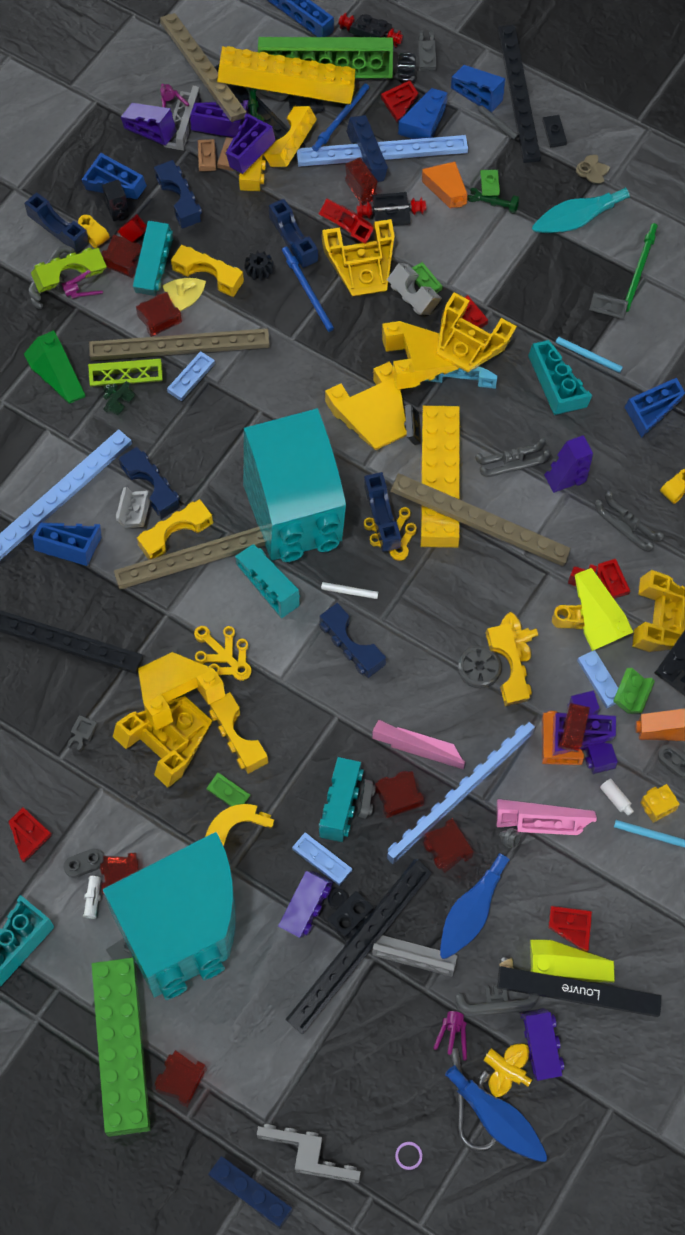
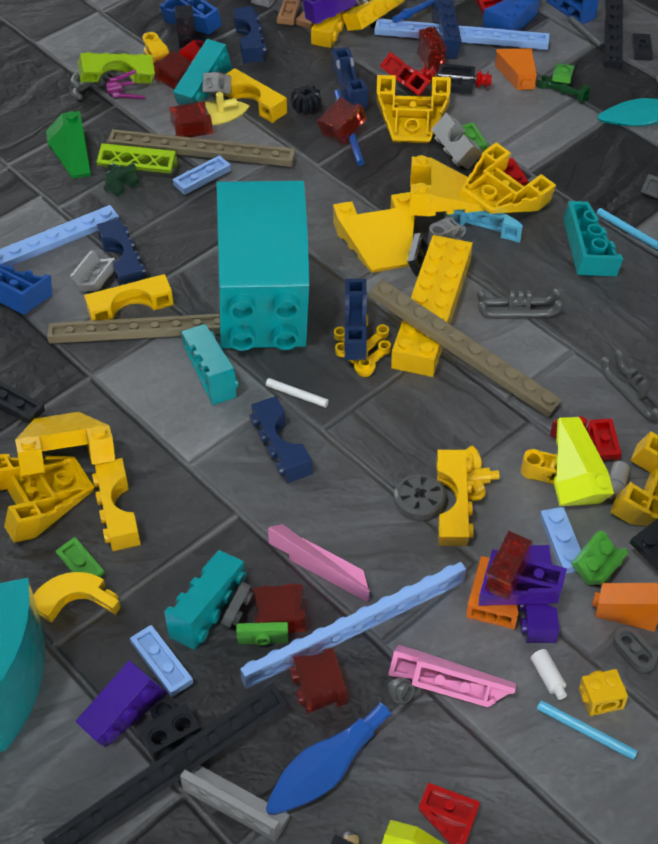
camera: 15 degrees right, 15 degrees down
dark blue arch [24,192,89,253] -> none
yellow plant [194,626,251,681] -> none
dark purple wedge [544,435,593,493] -> none
none -> light grey brick [203,72,231,95]
none -> bright green plate [237,622,288,646]
none -> clear red hips [317,96,367,144]
none -> light grey piece [428,215,466,246]
none -> light grey piece [609,461,630,499]

